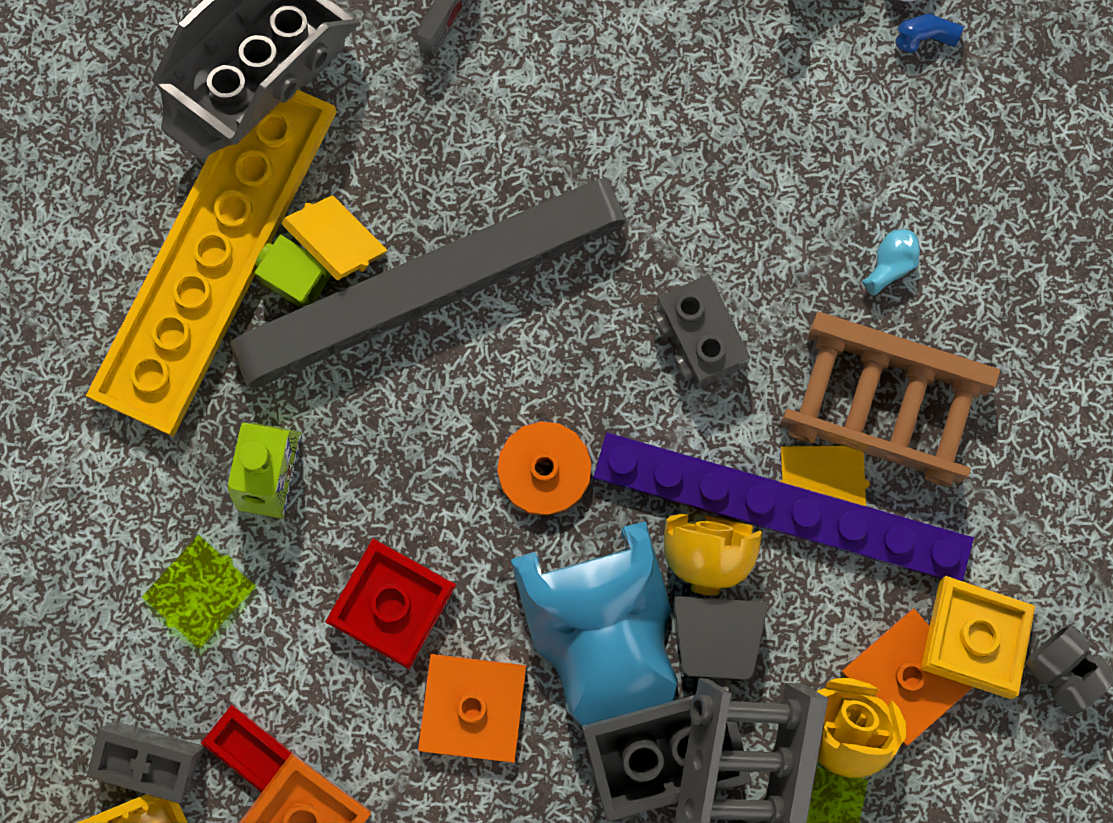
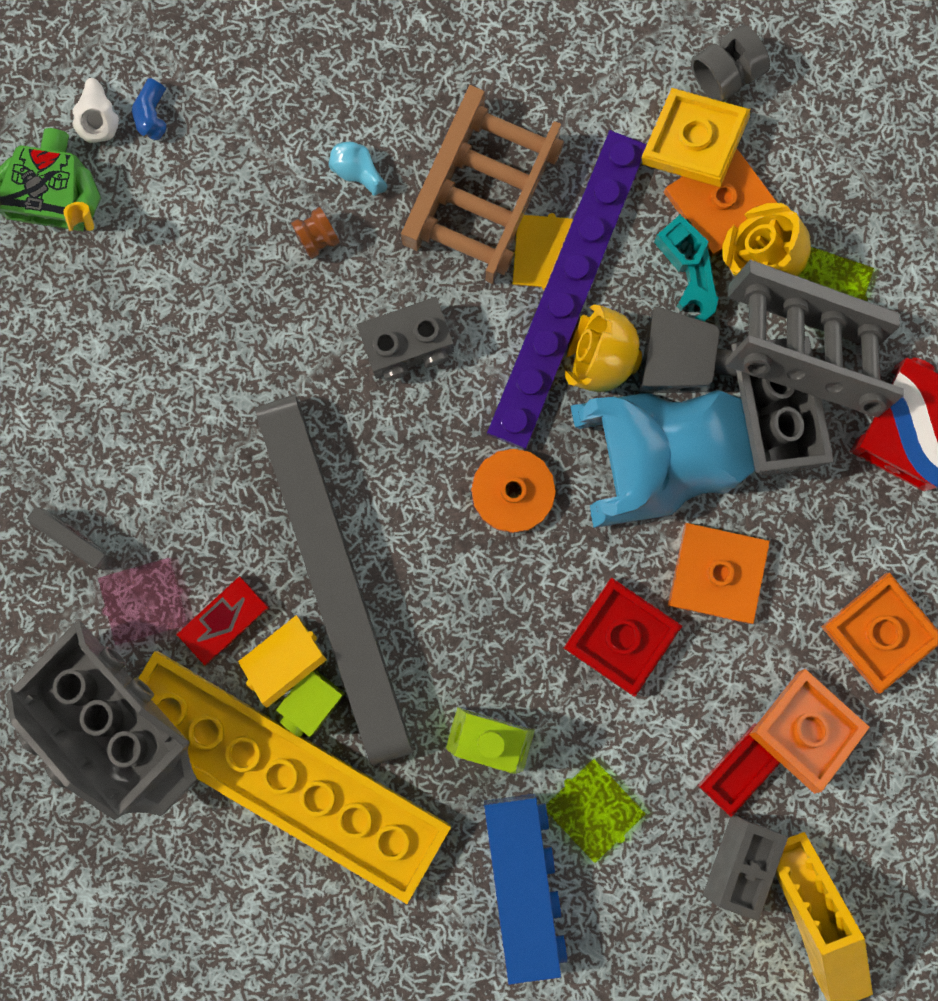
camera: 85 degrees left, 5 degrees up
none -> clear pink piece [98,558,188,645]
none -> red tile [176,576,270,666]
none -> dark orange wheel [291,207,340,260]
none -> blue brick [484,793,568,985]
none -> teal piece [654,214,719,322]

